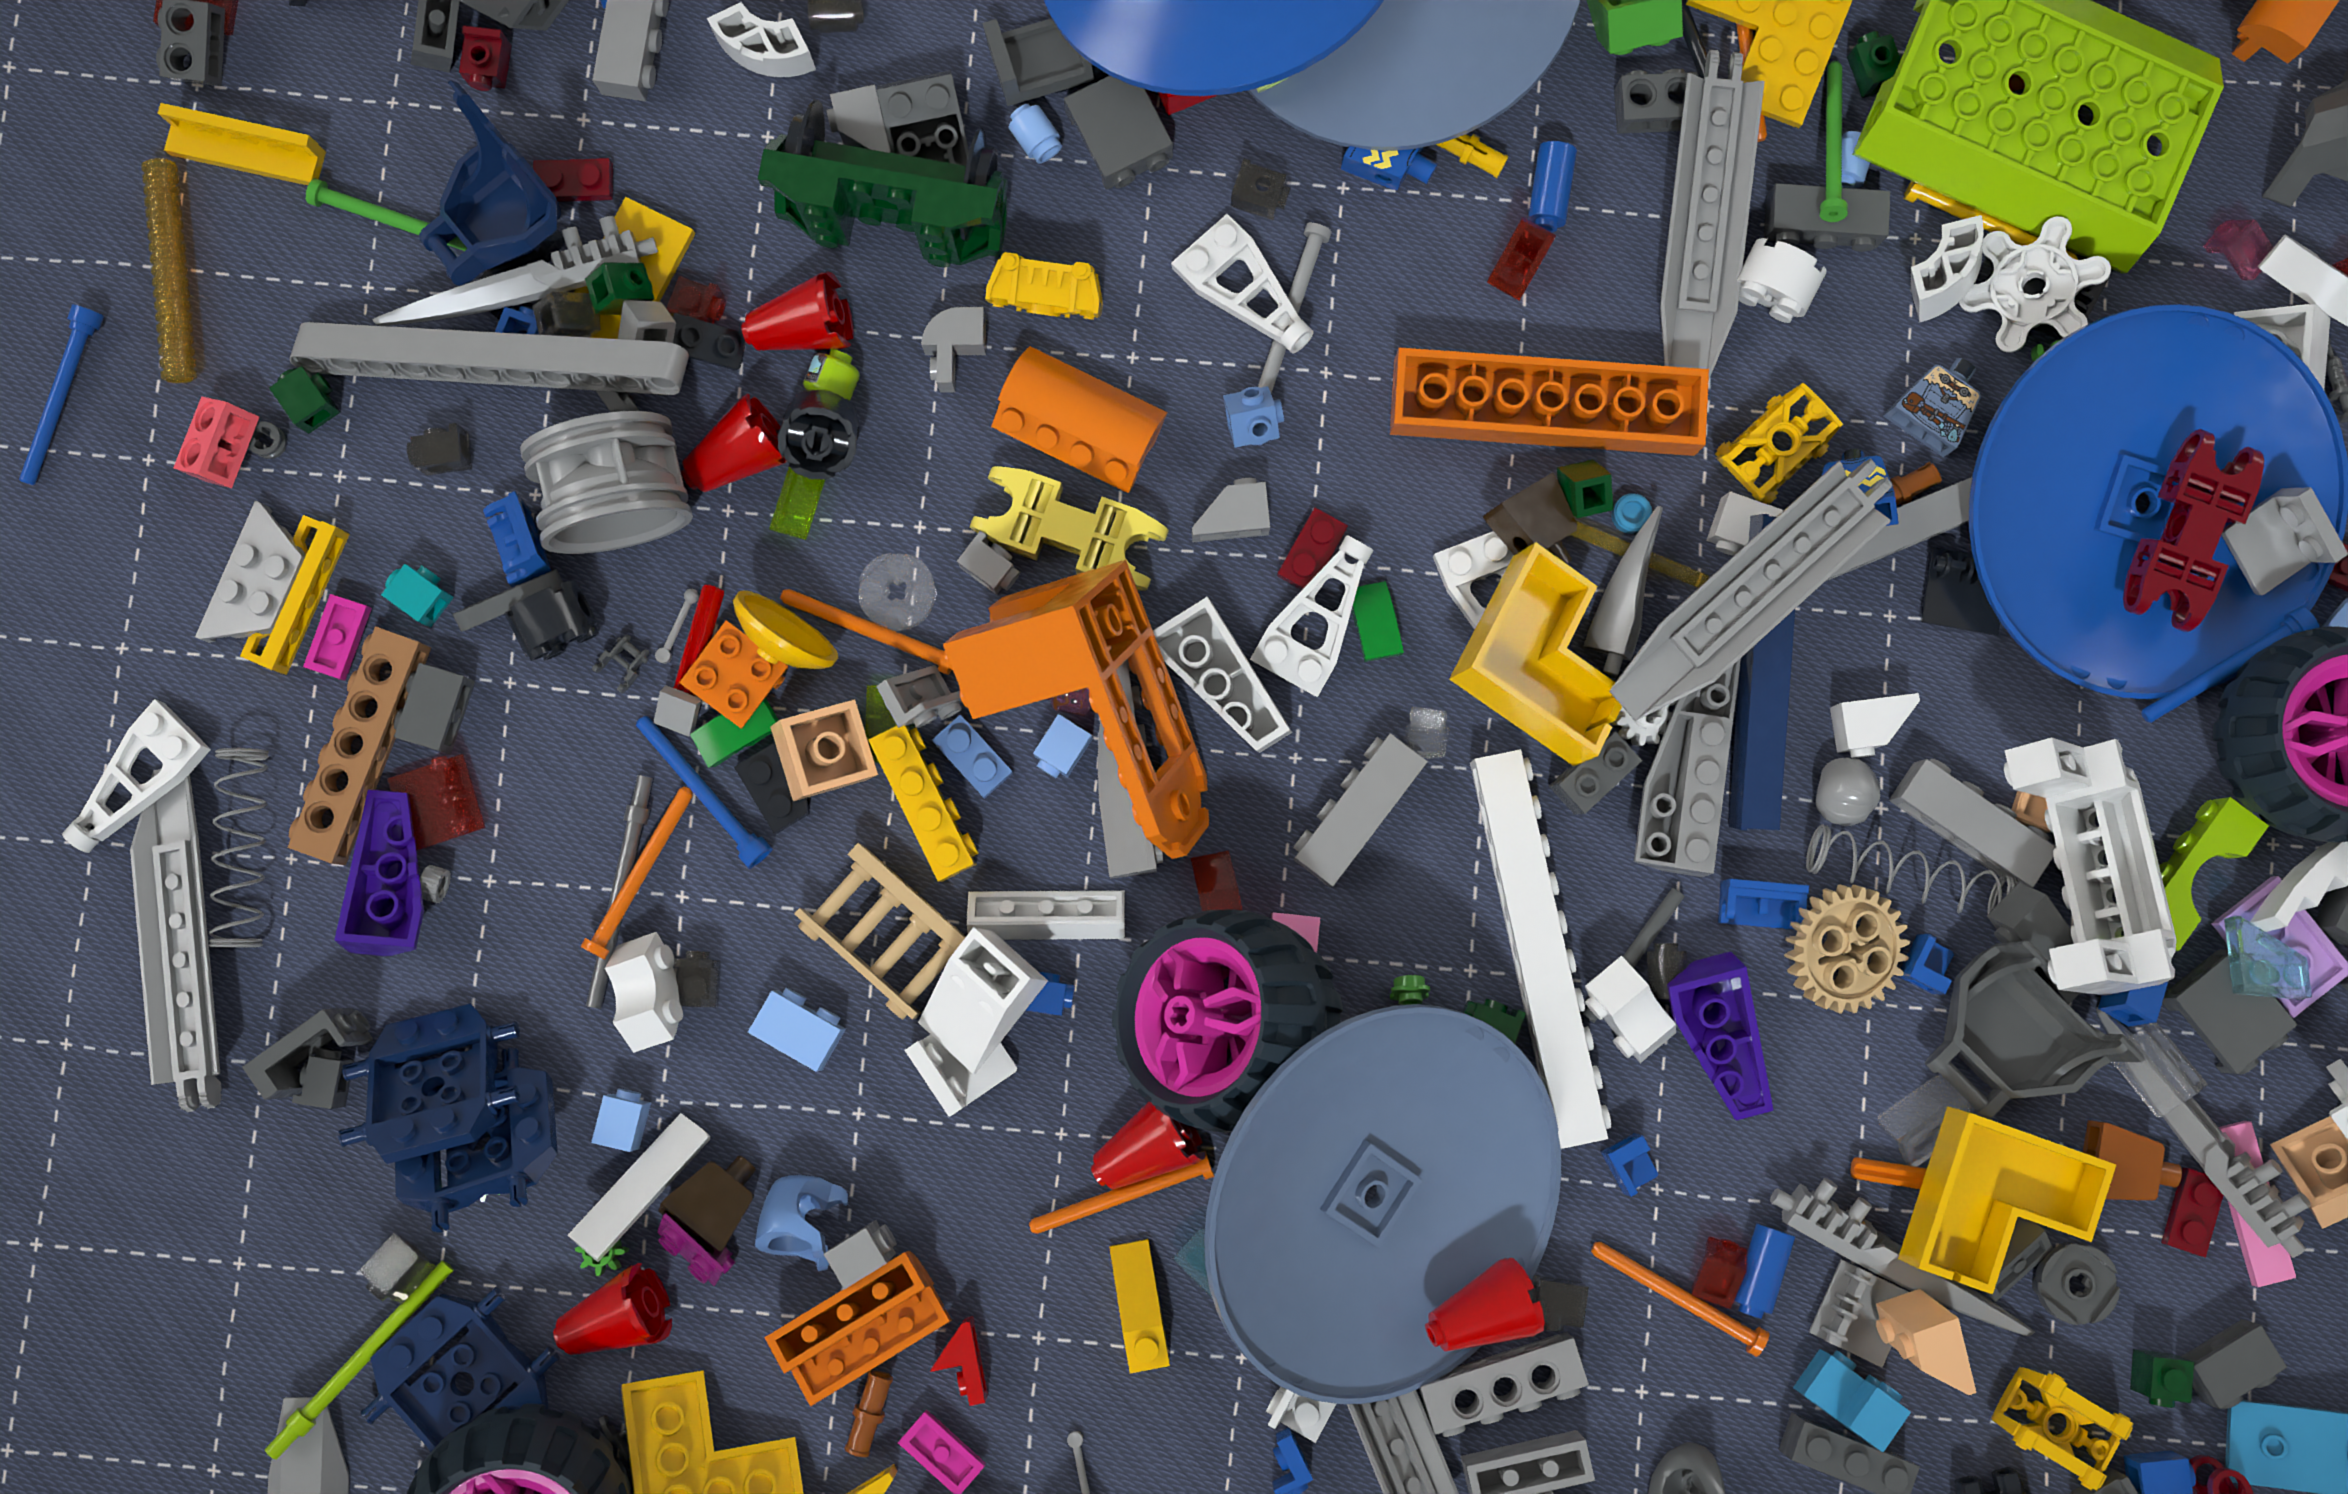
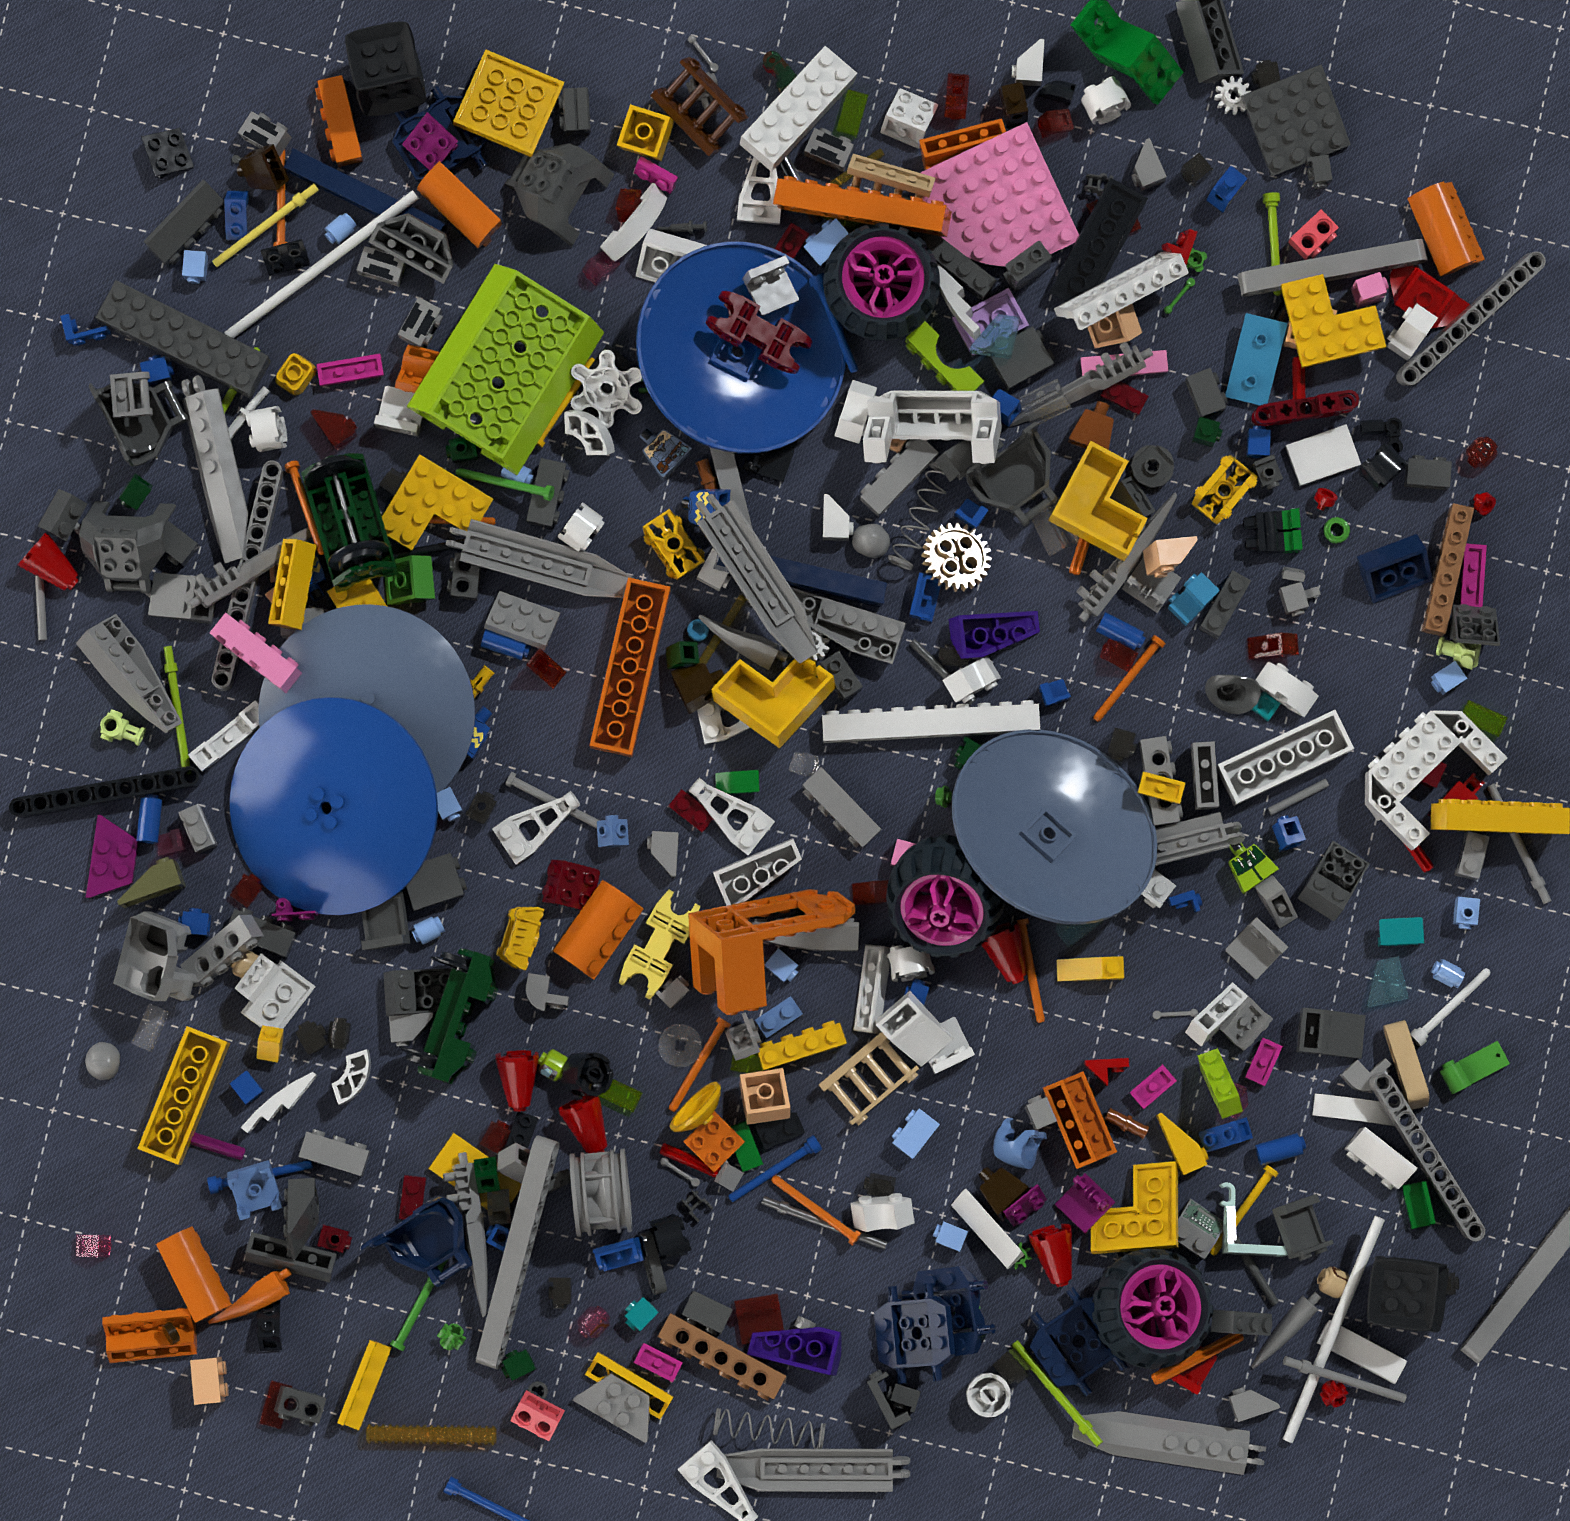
camera: 80 degrees left, 0 degrees up
red cone [1425,1257,1545,1352] -> none
none -> light blue brick [437,787,463,822]
none -> bright green gear [437,1324,466,1350]
none -> light grey plate [484,591,560,650]
none -> dark red bracket [542,859,600,910]
none -> clear pink head [577,1306,610,1339]
none -> white brick [835,380,878,444]
none -> white brick [887,945,935,982]
none -> white brick [966,1372,1011,1417]
none -> magenta hinge [1055,1173,1116,1233]
none -> yellow plate [1137,771,1185,804]

